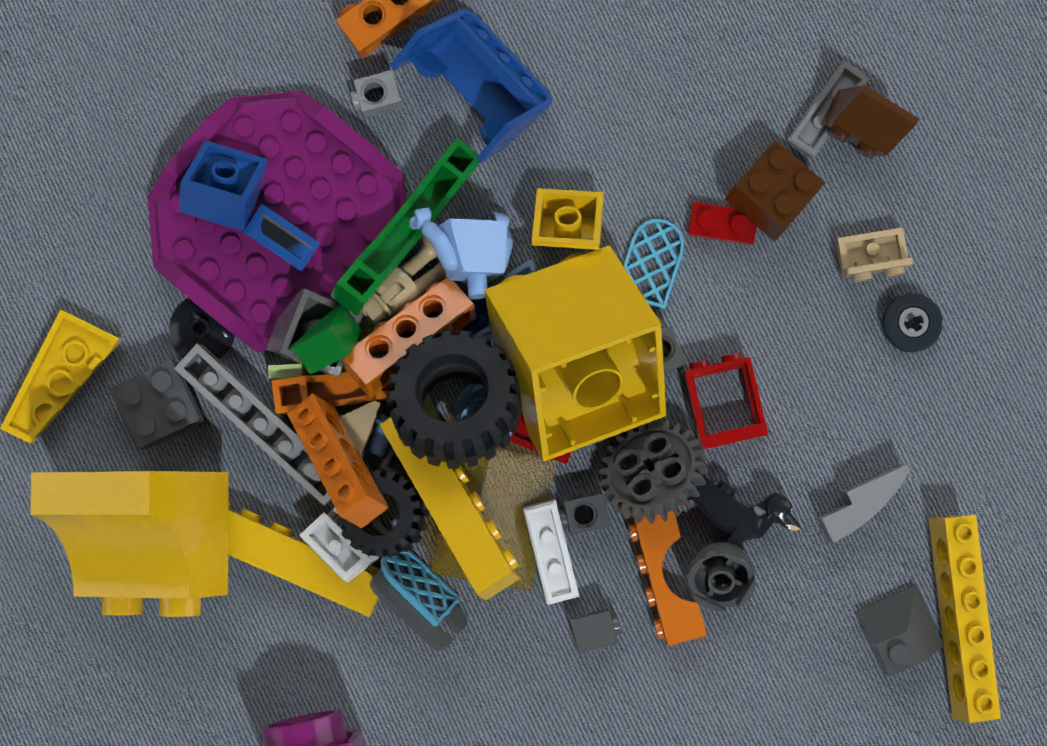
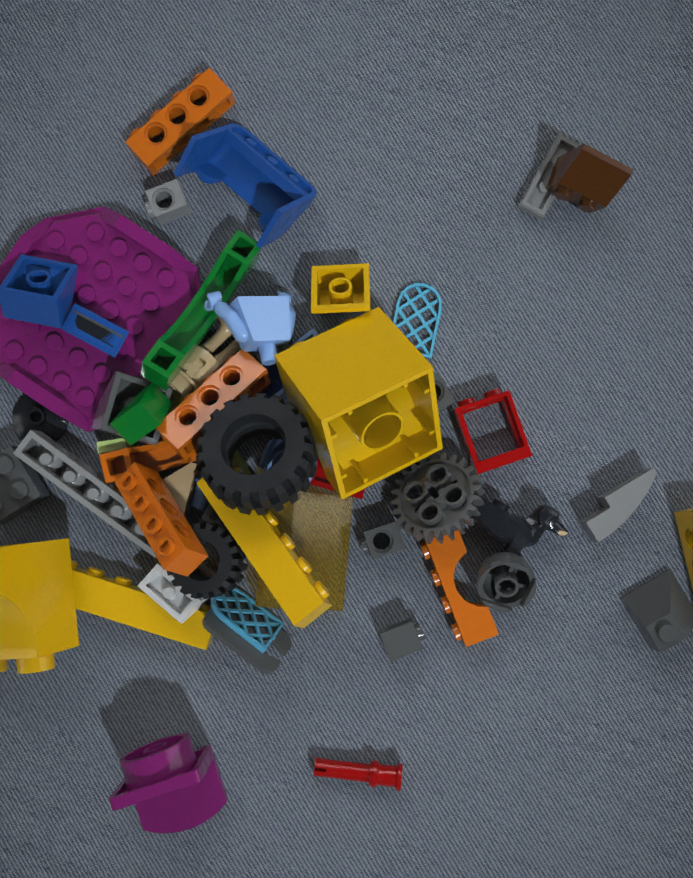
camera: 10 degrees left, 0 degrees up
white tile [522,499,579,605] -> none
red plate [688,202,757,246] -> none
reddish brown brick [725,140,826,242] -> none
tan bracket [836,227,913,282] -> none
black bush [882,293,943,353] -> none

